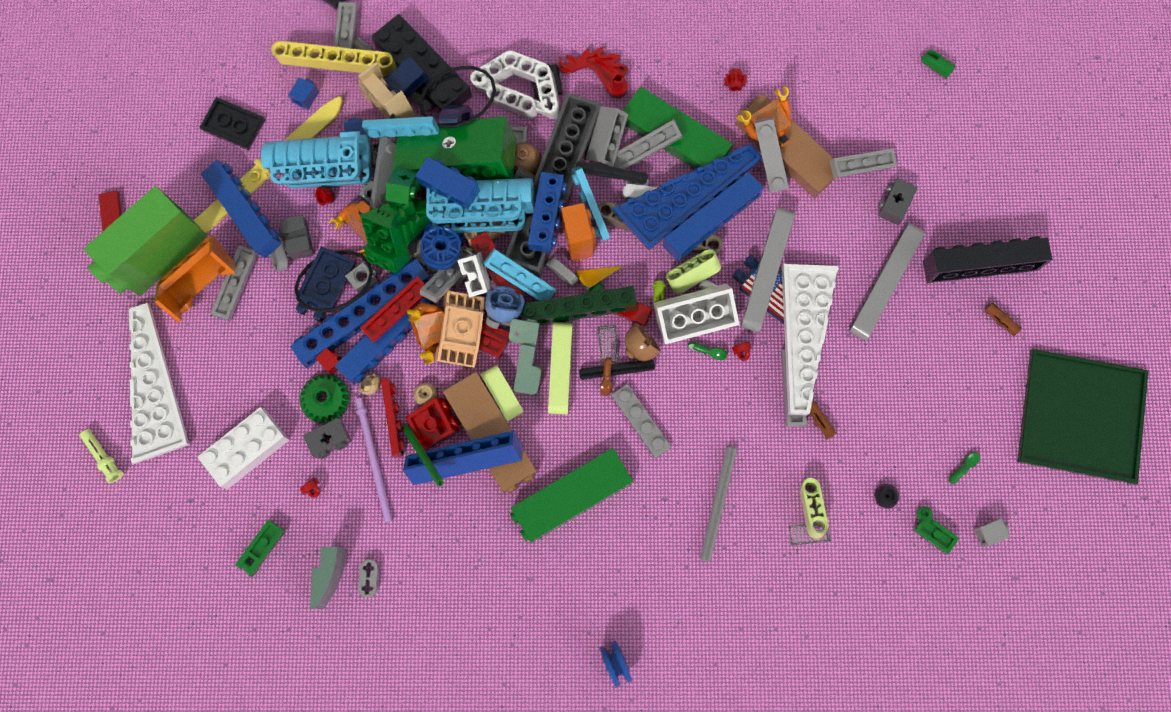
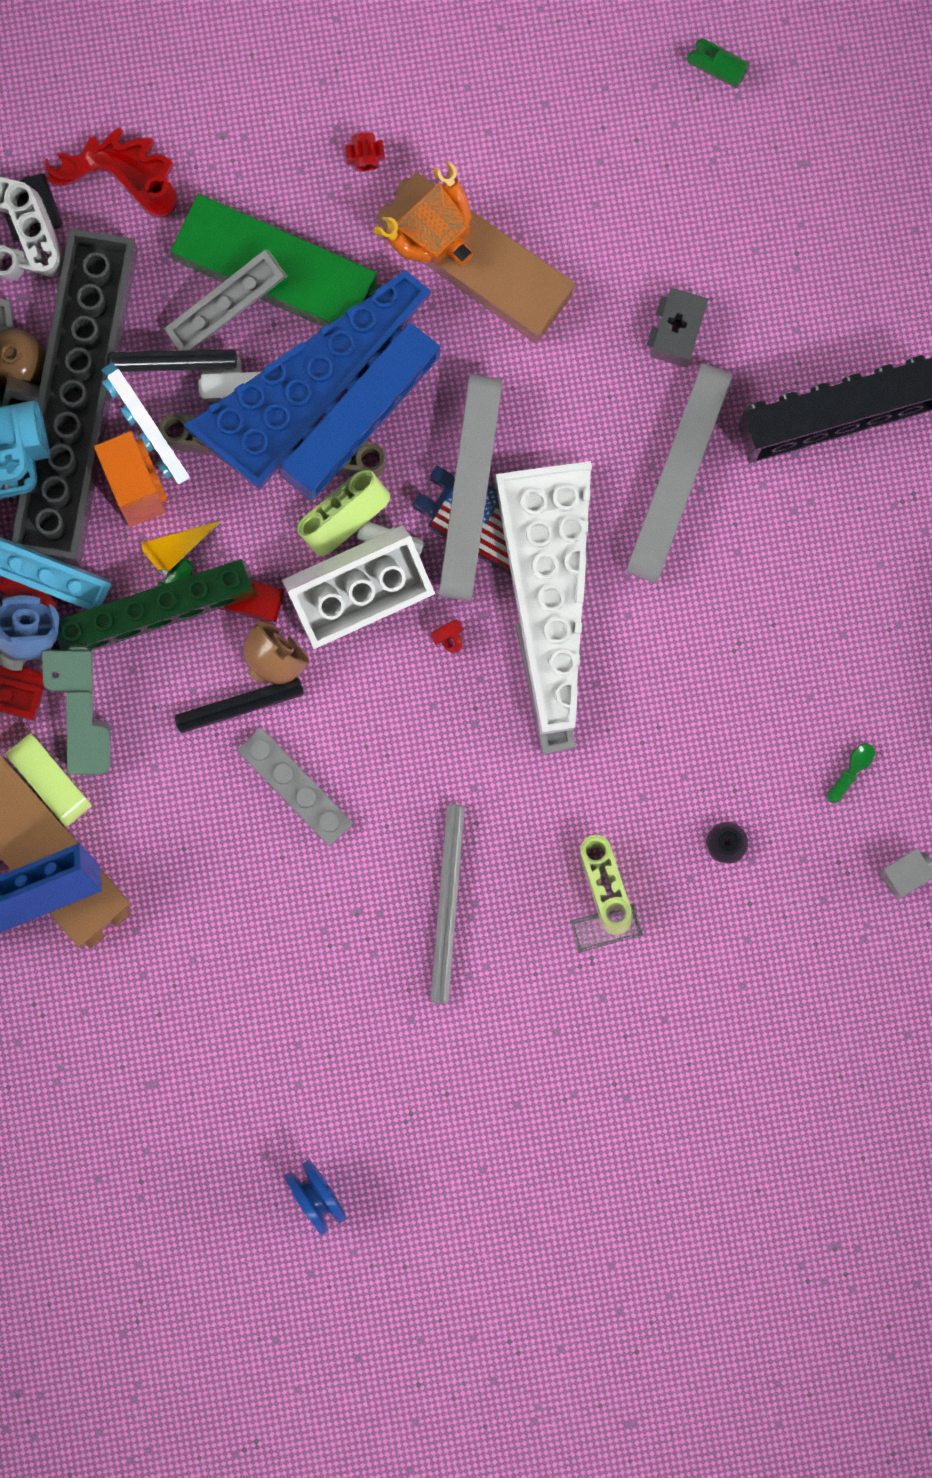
camera: 15 degrees left, 5 degrees up
green brick [510,448,633,543] -> none
blue brick [528,172,567,253] -> none
light grey beam [546,257,578,287] -> none
yellowish green beam [548,322,573,415] -> none
light grey brick [585,106,628,167] -> none
clear tile [597,325,620,364] -> none
dark orange piece [600,357,613,396] -> none
lime pin [652,281,667,303] -> none
green piece [688,341,727,360] -> none
light grey plate [754,117,789,193] -> none
dark orange pin [810,401,837,440] -> none
light grey plate [829,148,897,179] -> none
green hinge [913,506,959,555] -> none
dark orange pin [984,302,1022,337] -> none

